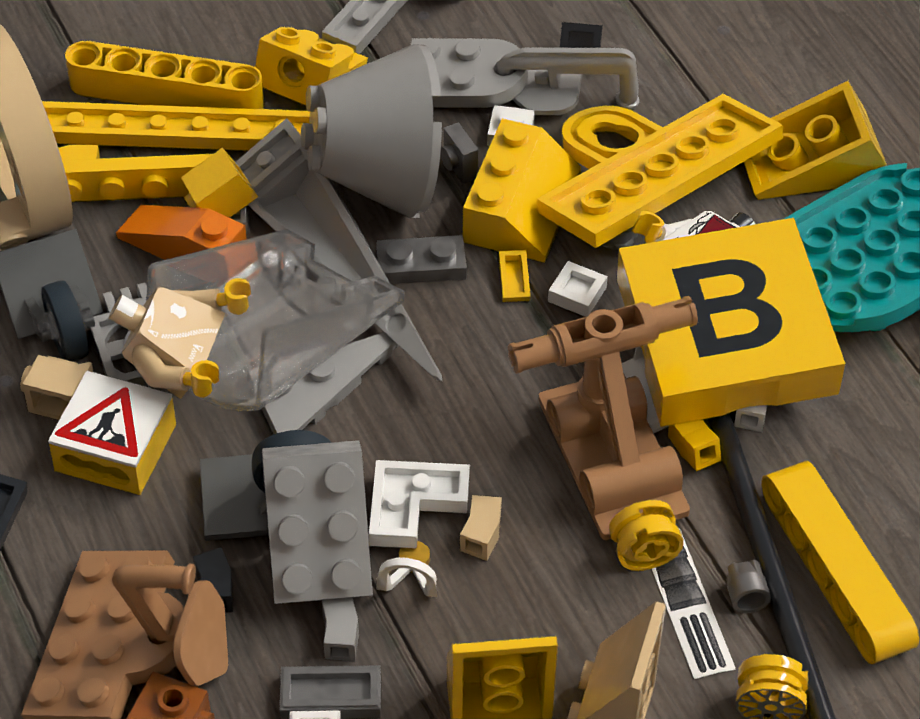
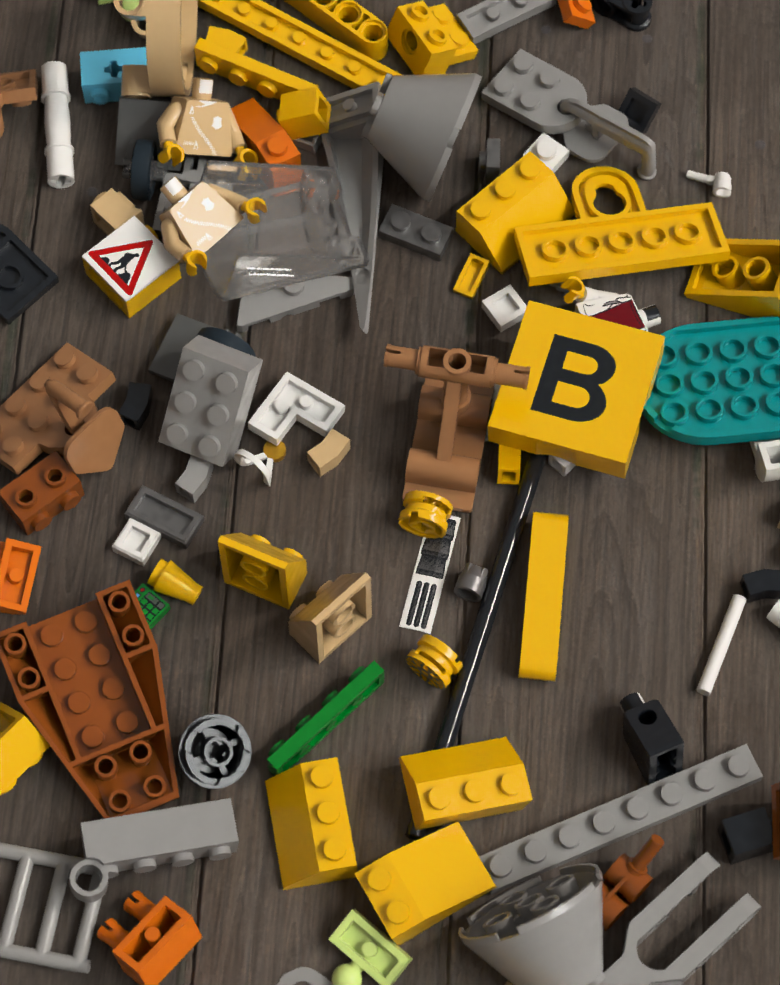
camera: 30 degrees right, 15 degrees up
none -> tan torso [157,77,258,171]
none -> white hand [686,170,732,198]

